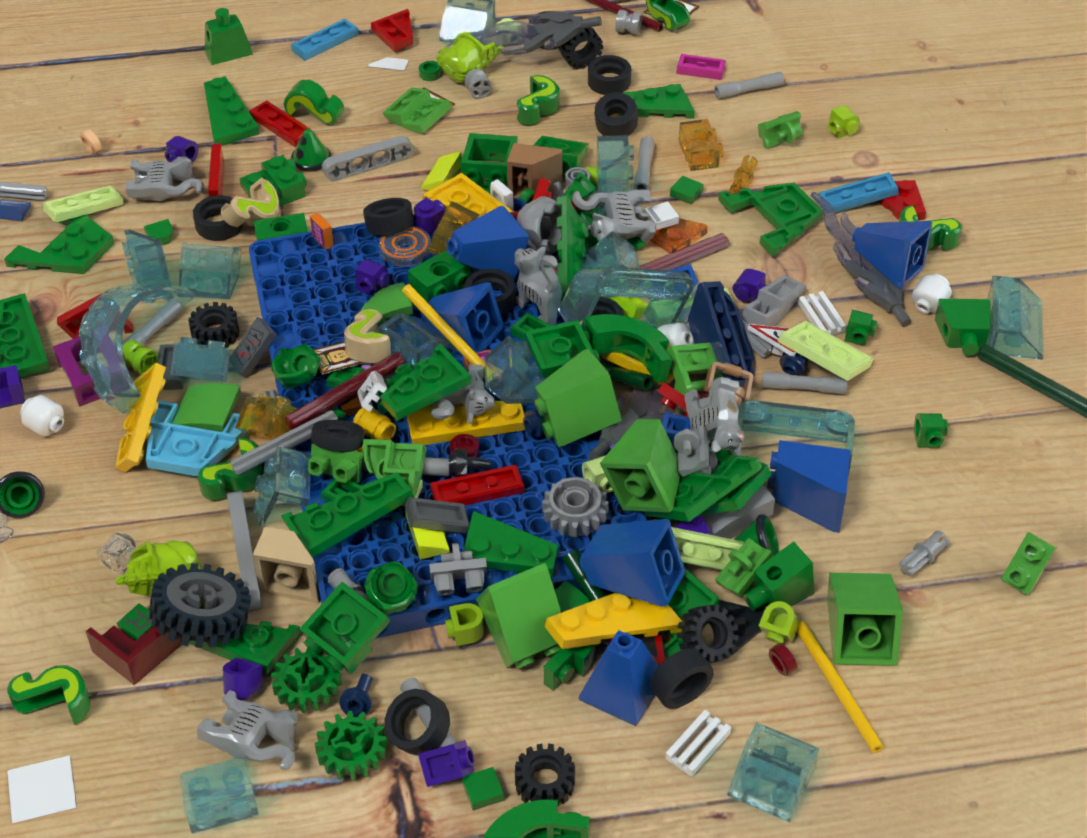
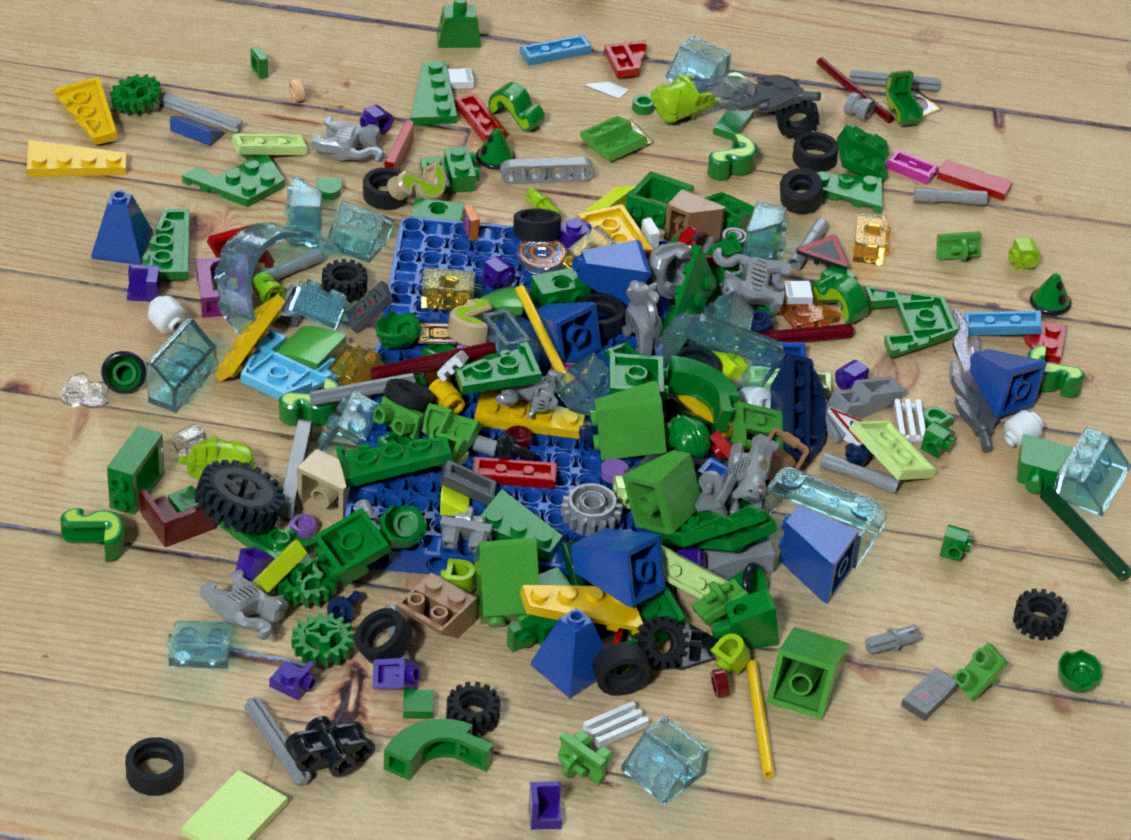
camera: 15 degrees right, 5 degrees down
white sticker [7,755,76,823] -> none
light grey wheel [464,69,492,99] -> none
clear yellow pin [729,155,758,194] -> none
none -> green window [107,426,165,515]
none -> clear light blue slope [146,317,219,413]
none -> green tile [250,46,268,79]
none -> neon yellow slope [252,540,308,593]
none -> dark purple bracket [269,661,317,701]
none -> medium lavender tile [289,514,317,540]
none -> medium nougat slope [396,572,477,638]
none -> clear yellow brick [421,268,475,310]
none -> white tile [448,68,474,89]
none -> lime axle [524,187,562,217]
none -> bright green hips [558,730,613,785]
none -> medium lavender tile [600,458,628,484]
none -> green hair [665,415,711,459]
none -> green tile [713,104,754,141]
none -> dark blue plate [746,310,774,334]
none -> piece [796,234,849,269]
none -> green animal [811,274,869,324]
none -> green plate [837,125,890,183]
none -> tile [901,668,959,721]
none -> green tile [923,407,954,428]
none -> tile [937,160,1013,201]
none -> black tyre [1013,588,1068,641]
none -> green hat [1029,273,1072,316]

